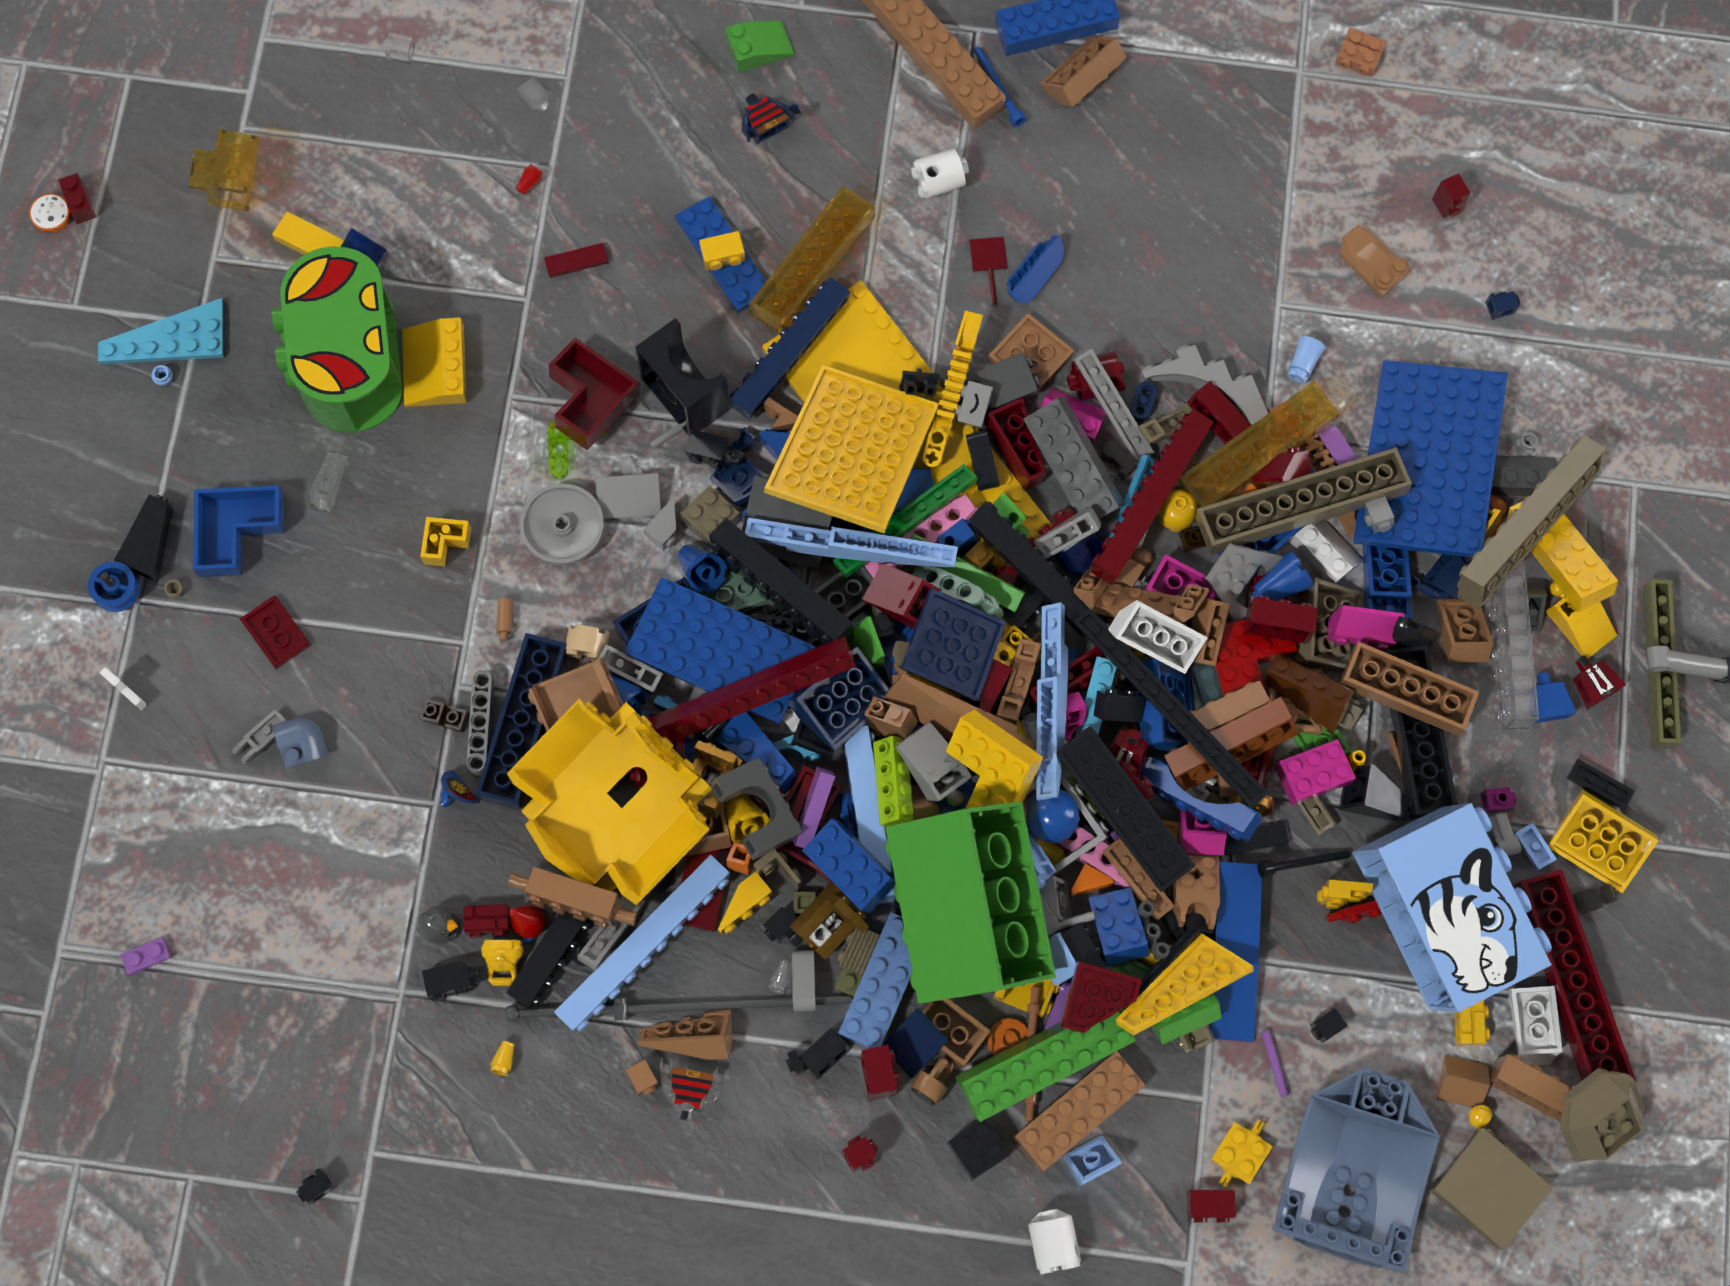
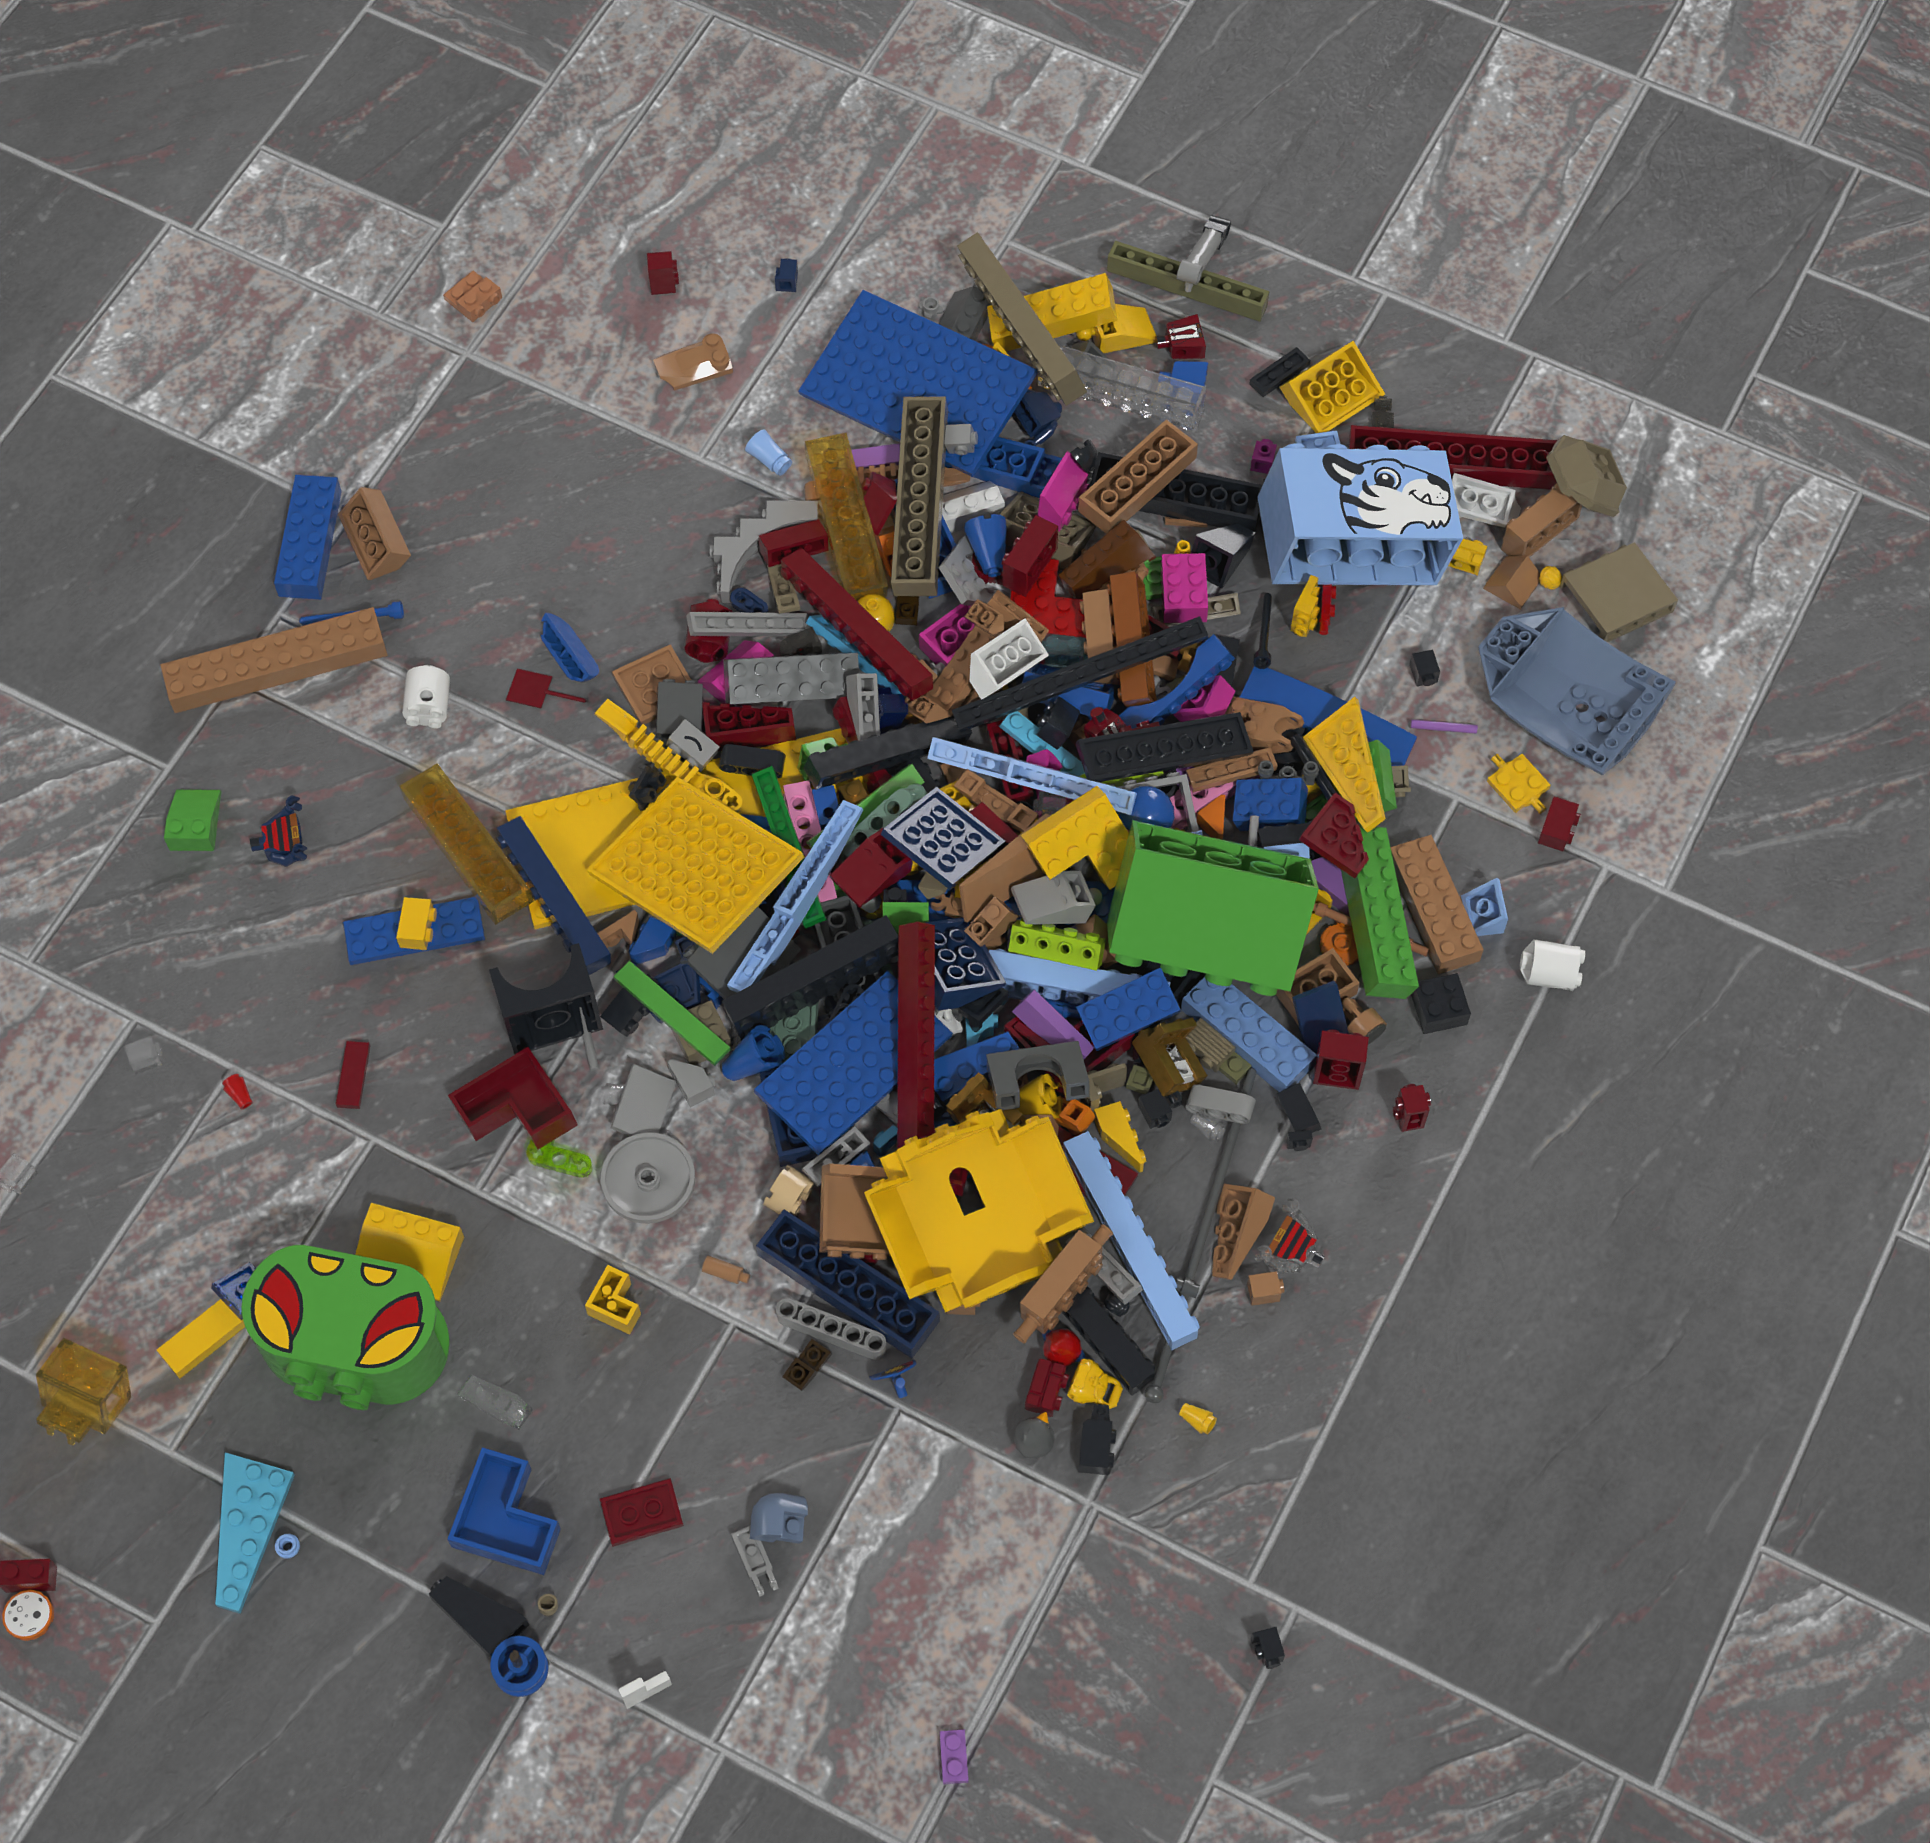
camera: 65 degrees left, 10 degrees down
medium nougat slope [1437,599,1494,663] -> none
none -> bright green tile [614,961,731,1066]

